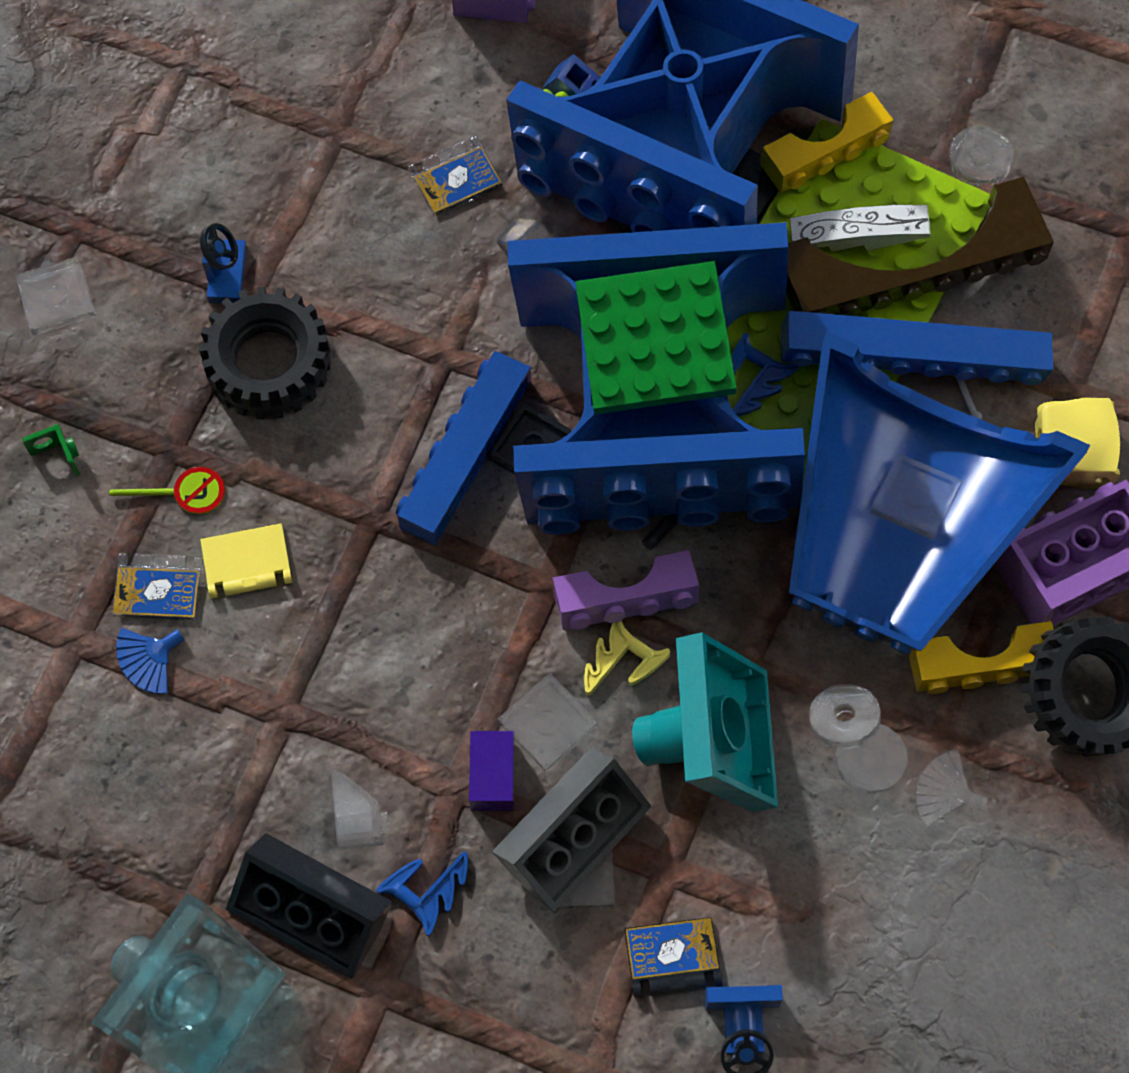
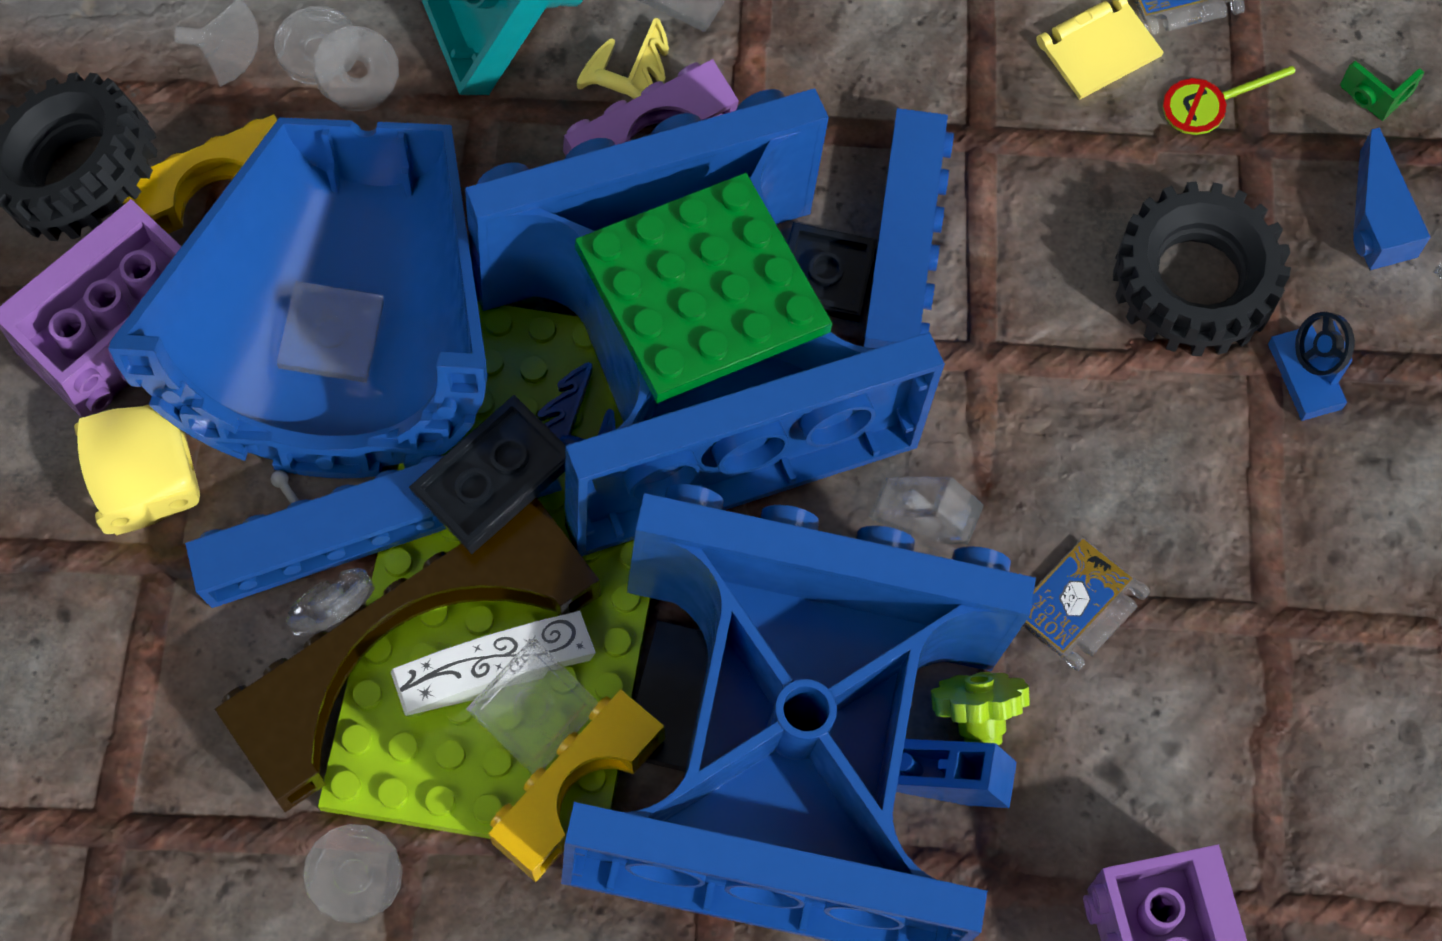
camera: 160 degrees right, 0 degrees up
none -> clear tile [286,568,375,638]
none -> black tile [409,395,566,555]
none -> clear tile [466,638,598,774]
none -> blue slope [1353,127,1431,270]

